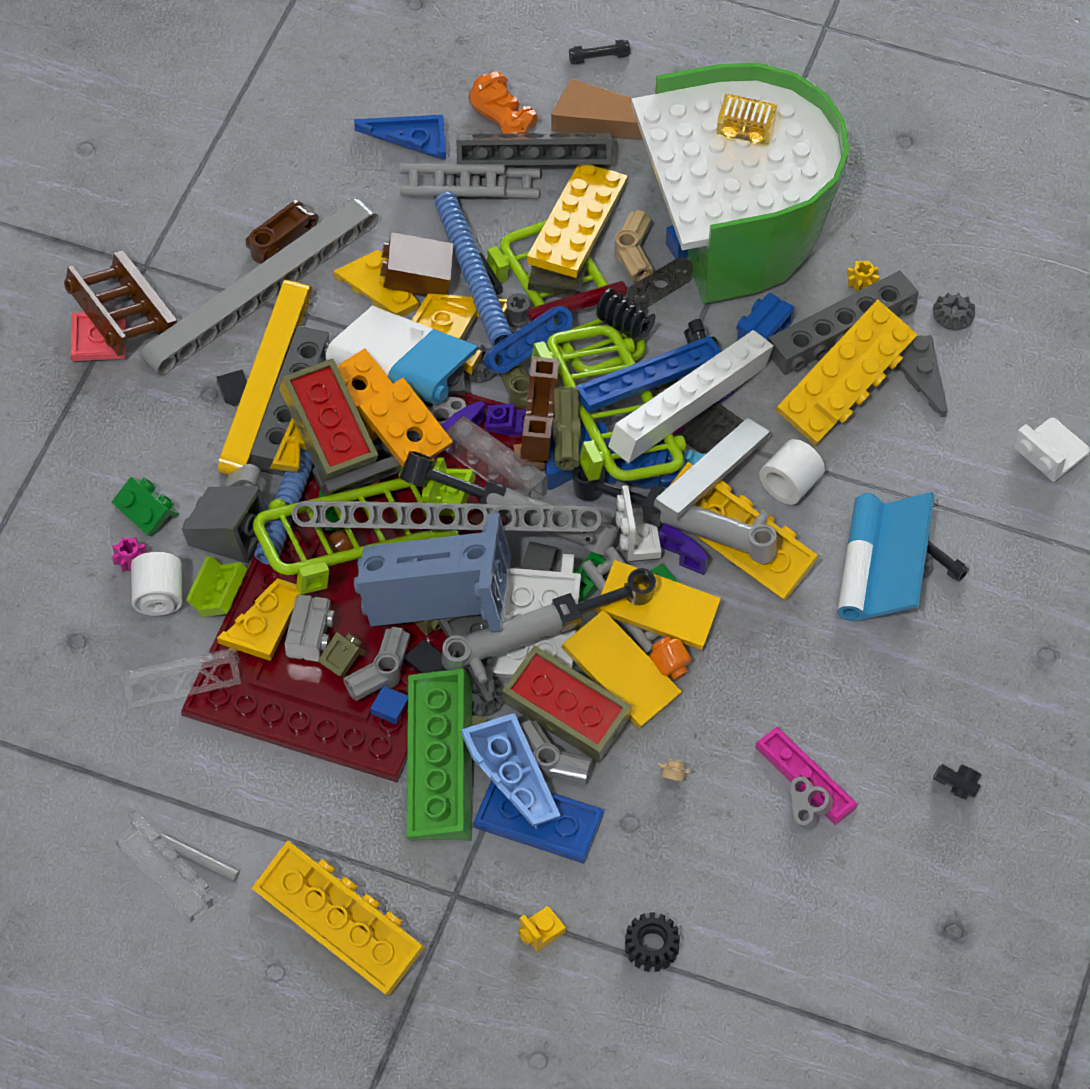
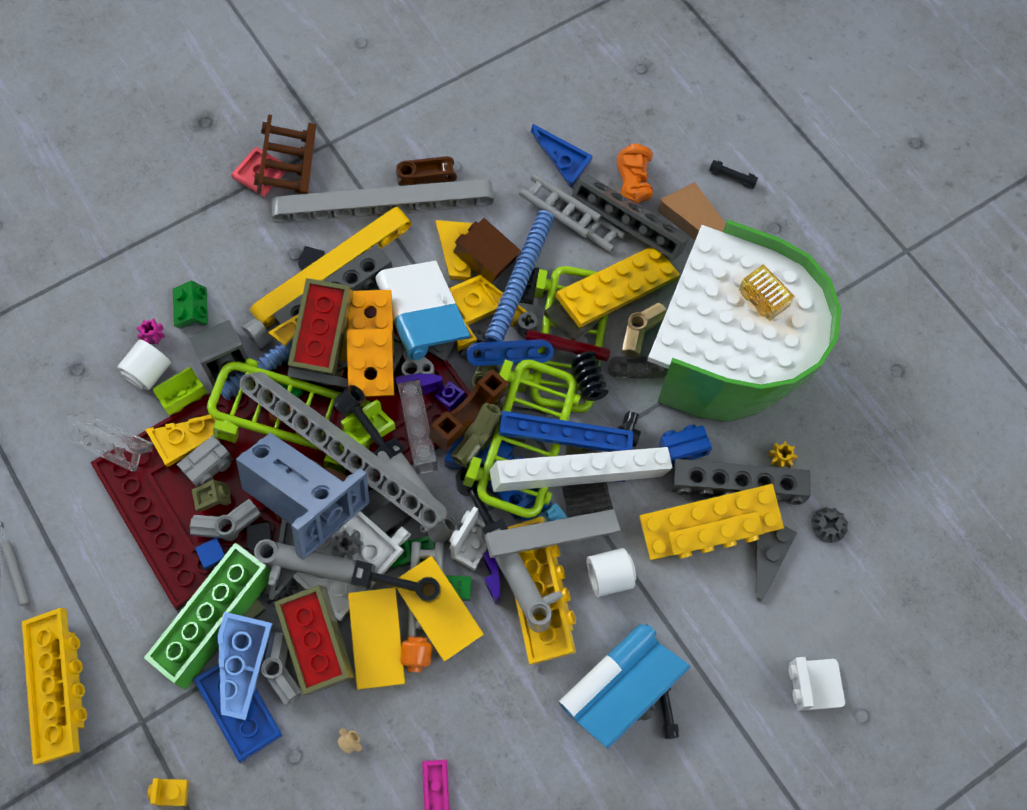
camera: 35 degrees right, 10 degrees up
none -> dark grey gear [333,530,364,560]

